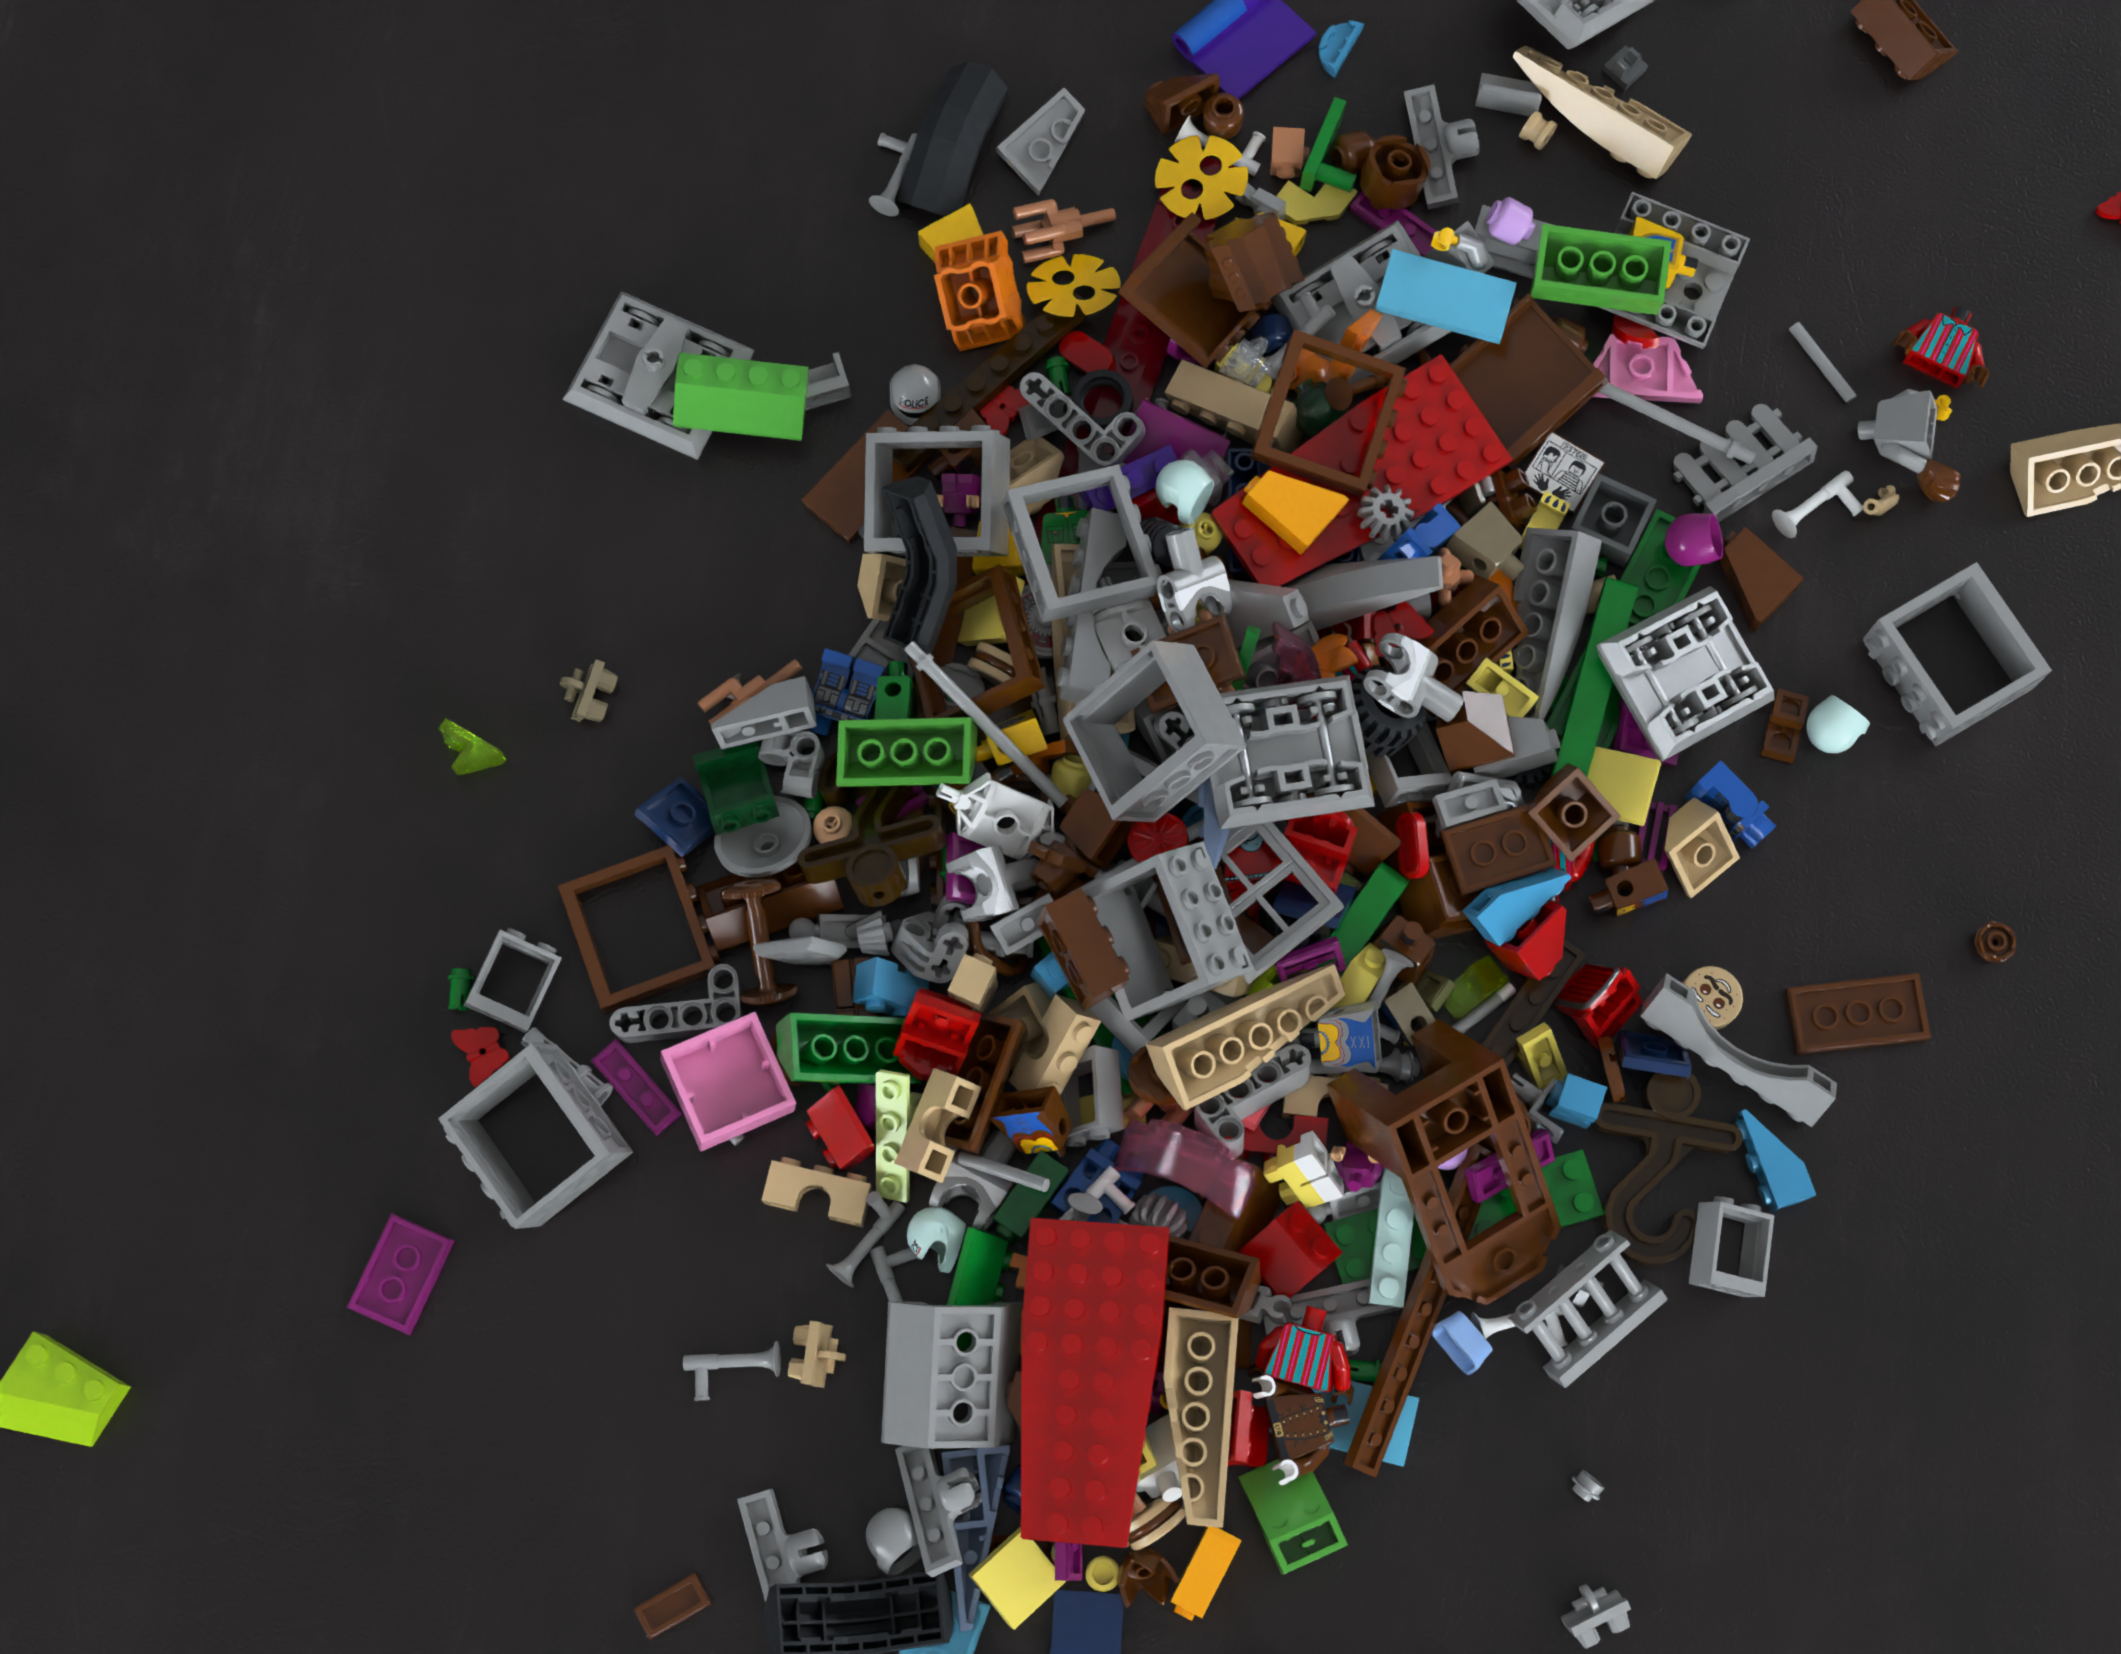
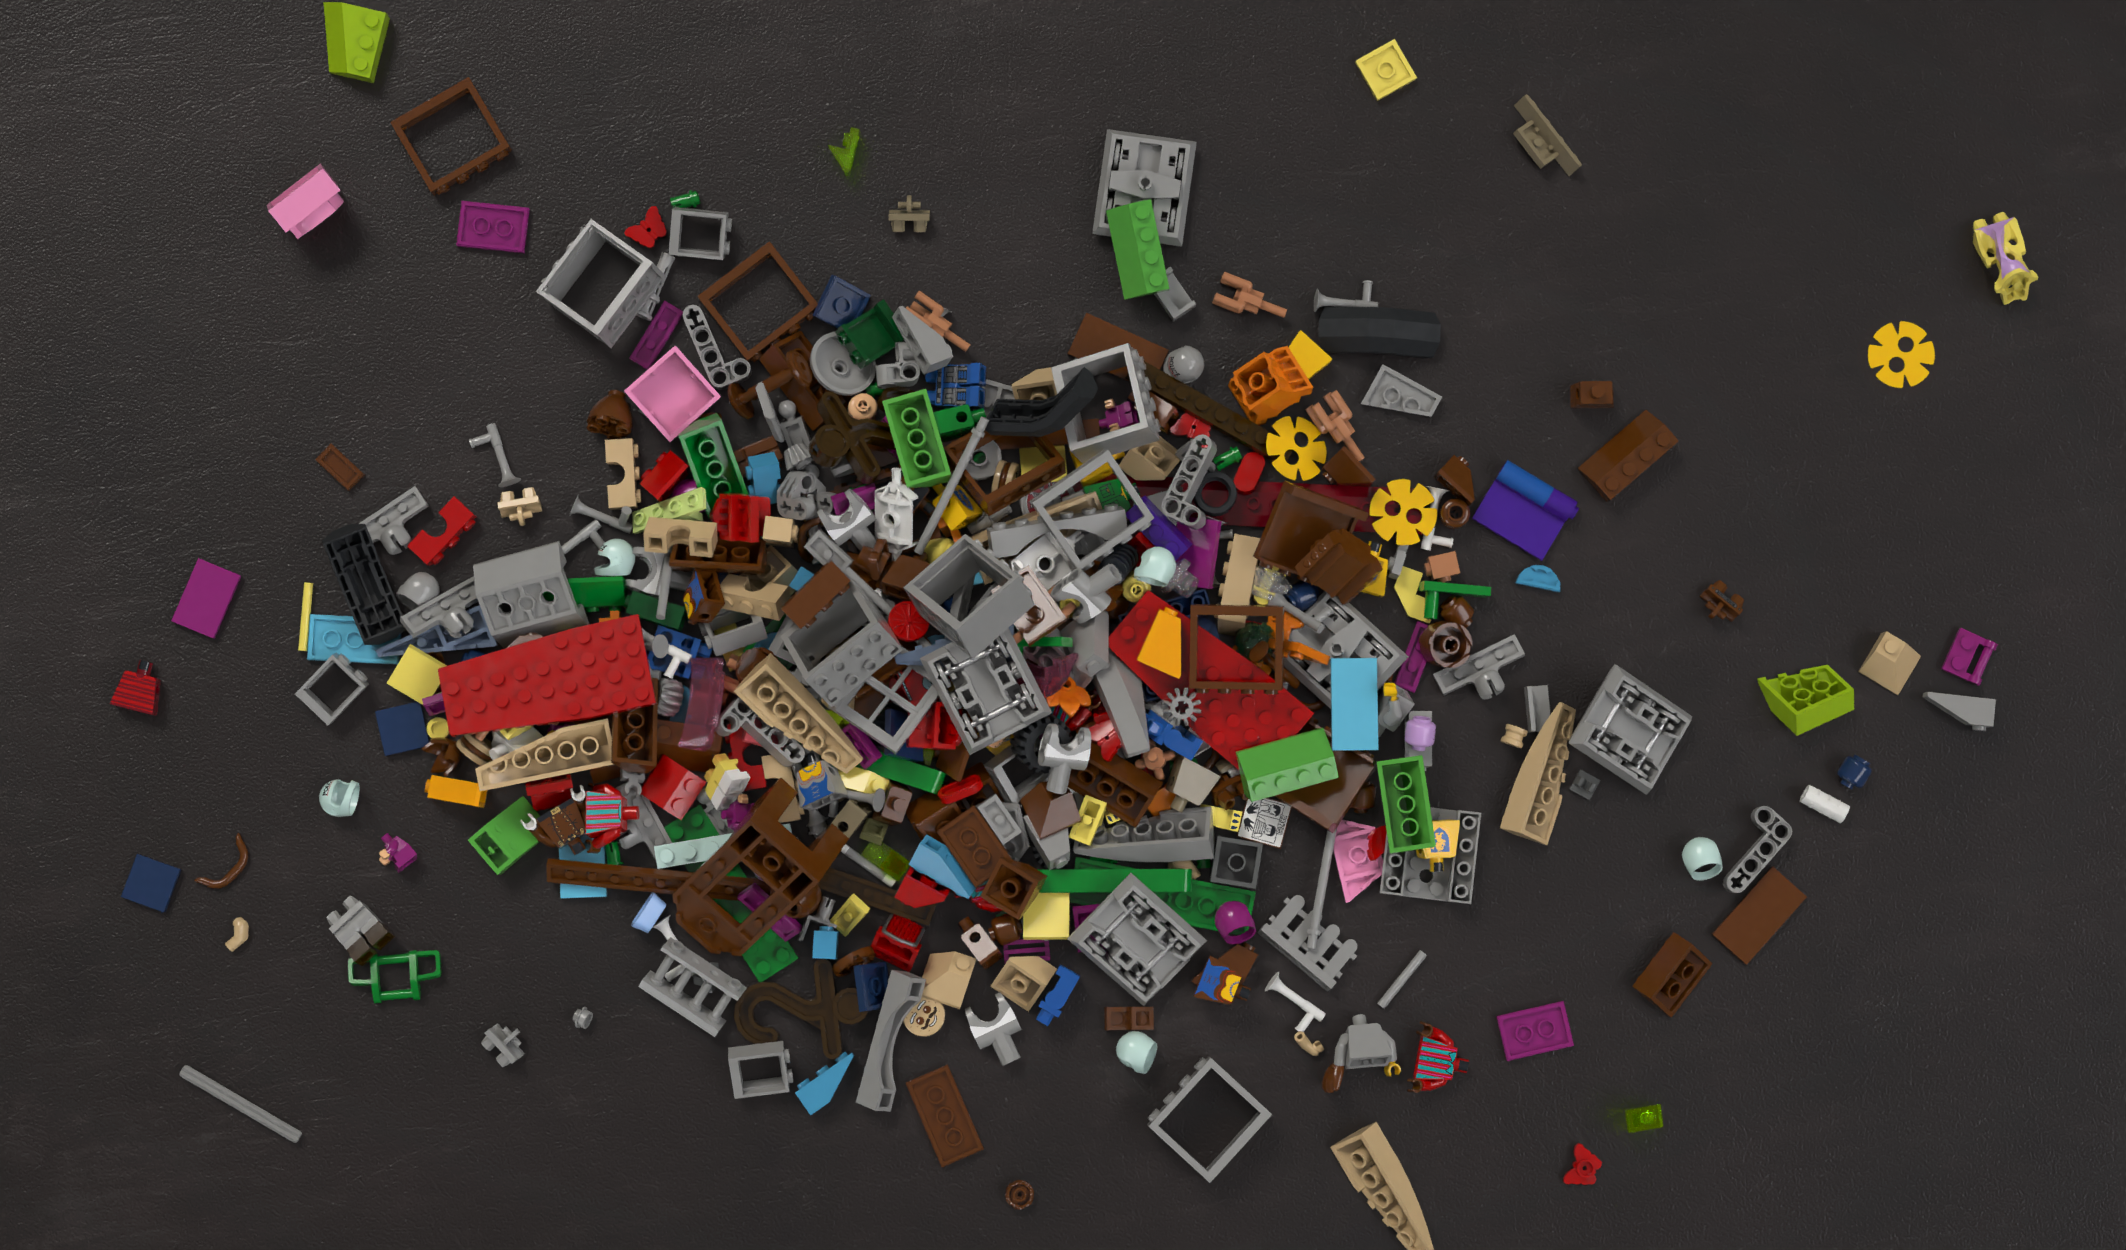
camera: 65 degrees right, 10 degrees up
none -> bright pink container [267,163,344,239]
none -> reddish brown window [390,77,512,195]
none -> red arch [407,496,477,566]
none -> reddish brown piece [587,390,632,440]
none -> tan slope [922,951,976,1009]
none -> light grey connector [965,992,1022,1066]
none -> torso [1193,956,1251,1005]
none -> nougat plant [1212,272,1287,318]
none -> bright green slope [1236,727,1339,802]
none -> reddish brown slope [1322,446,1376,487]
none -> light yellow tile [1355,39,1417,101]
none -> magenta tile [1496,1001,1574,1061]
none -> clear neon green slope [1625,1104,1663,1133]

